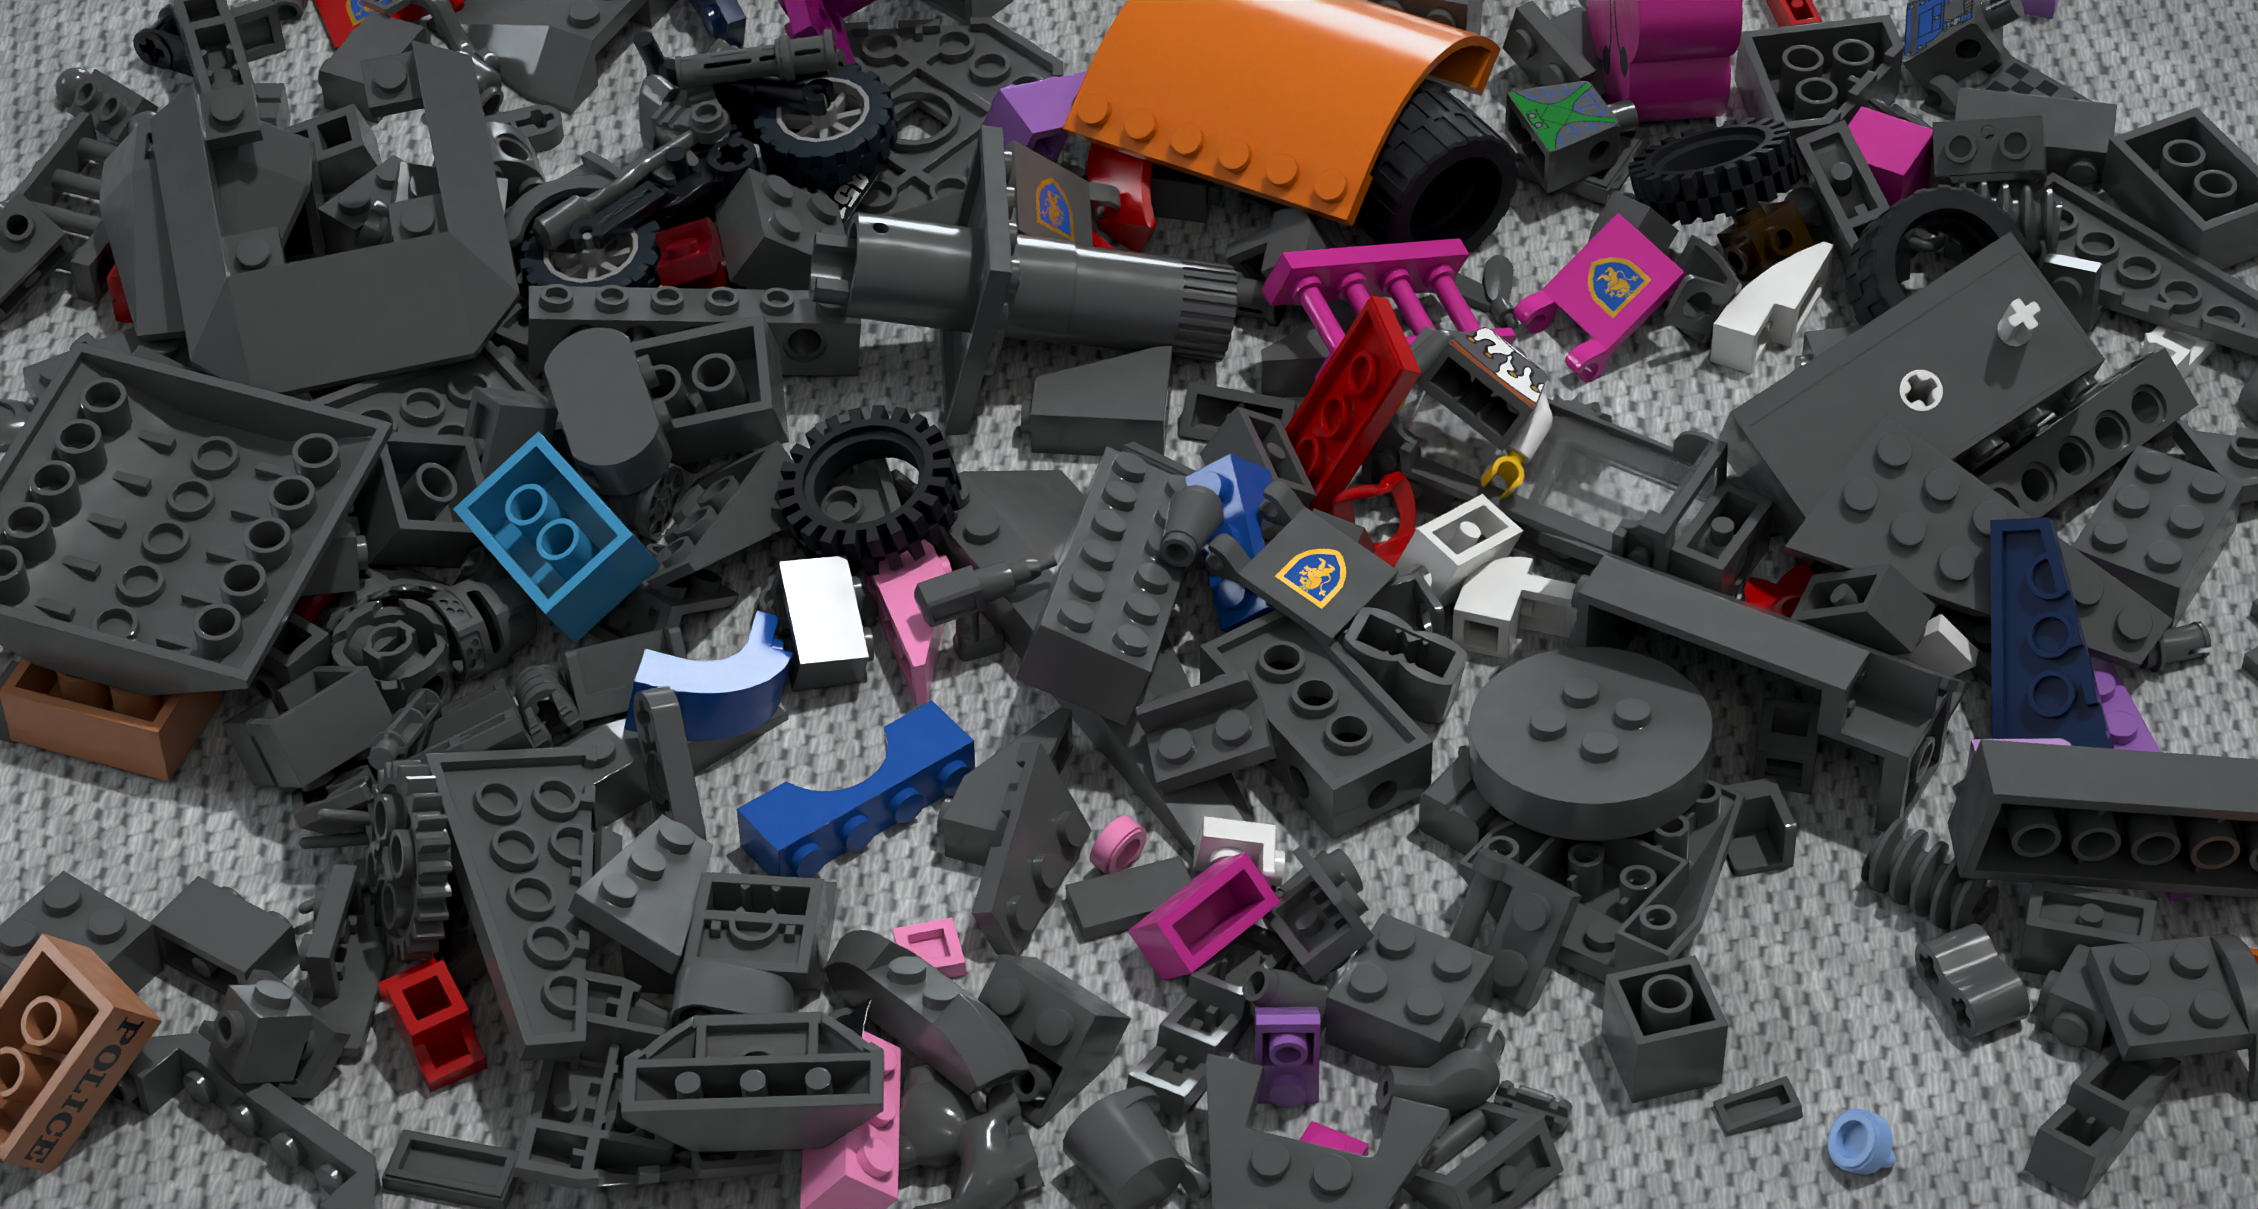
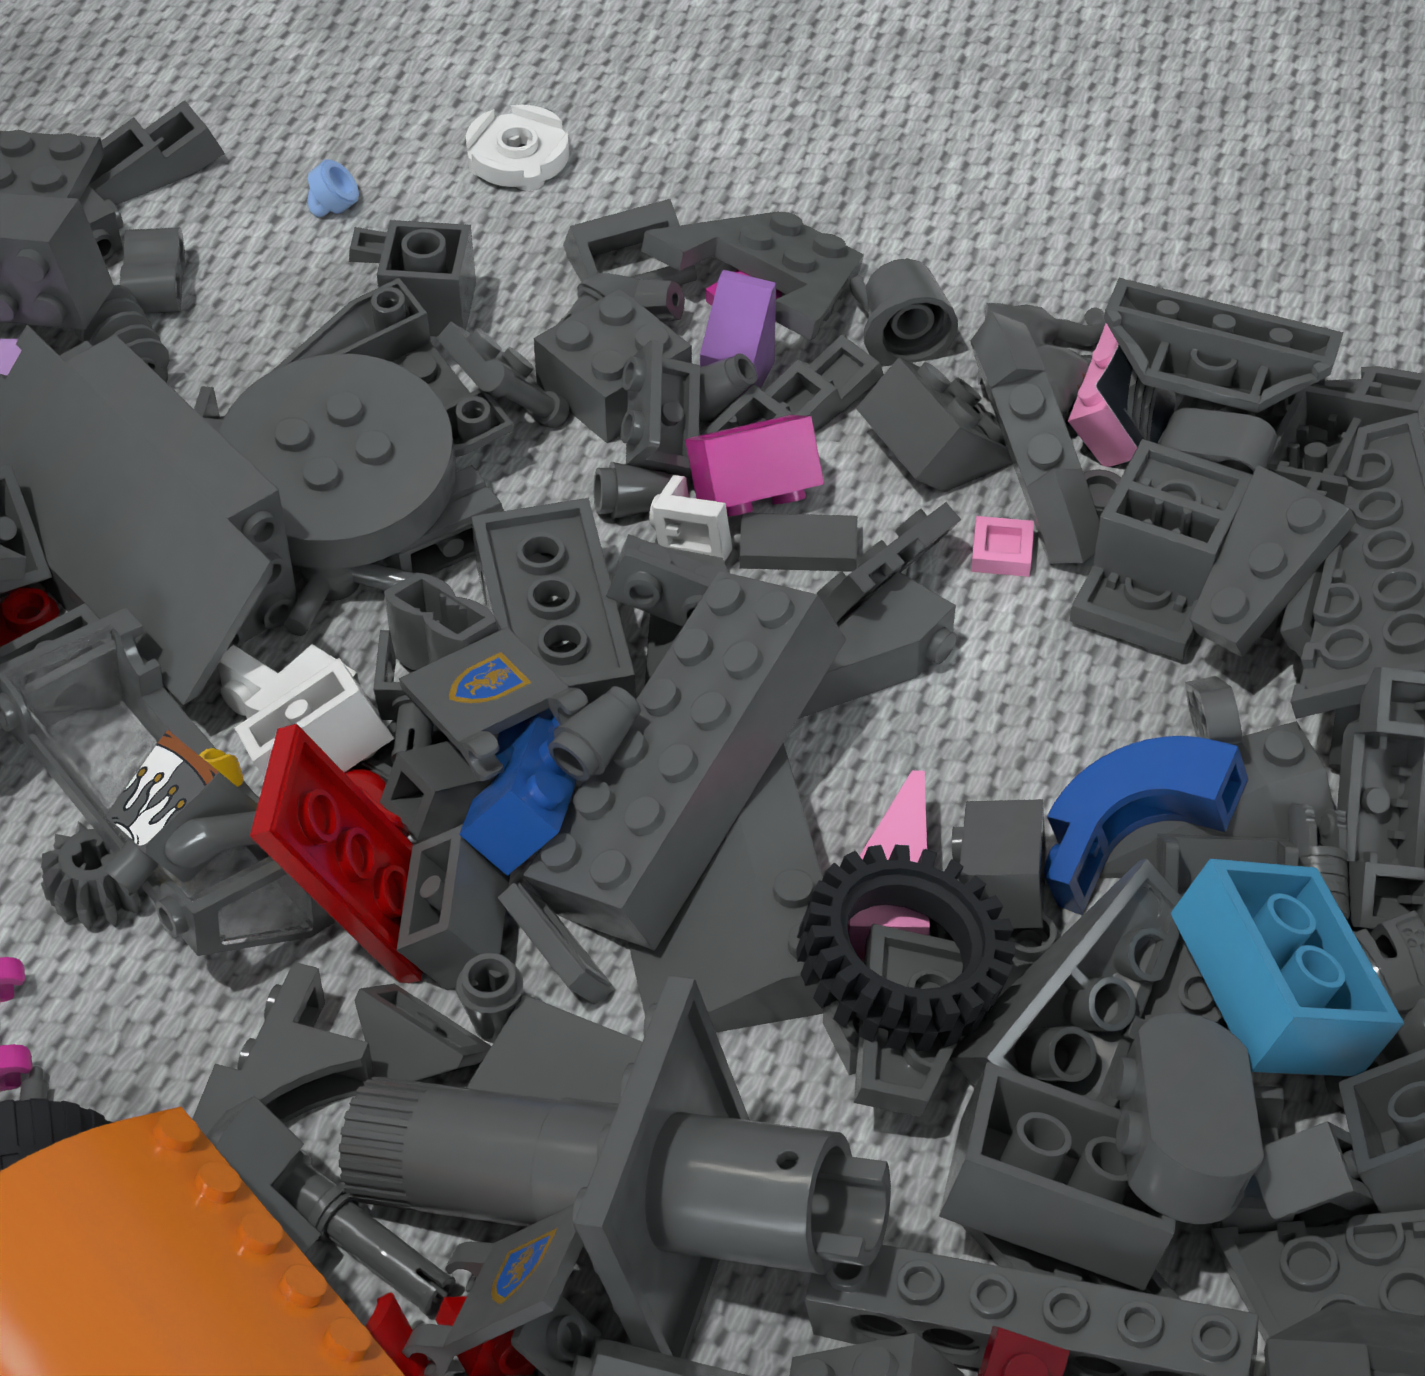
camera: 160 degrees left, 5 degrees up
blue arch [737,700,975,878] -> none
dark grey piece [914,556,1057,662] -> none
bright pink tile [1090,815,1147,874] -> none
dark pink fence [1261,238,1517,380] -> none
dark grey piece [1494,1080,1573,1133] -> none
none -> dark grey cone [456,953,523,1043]

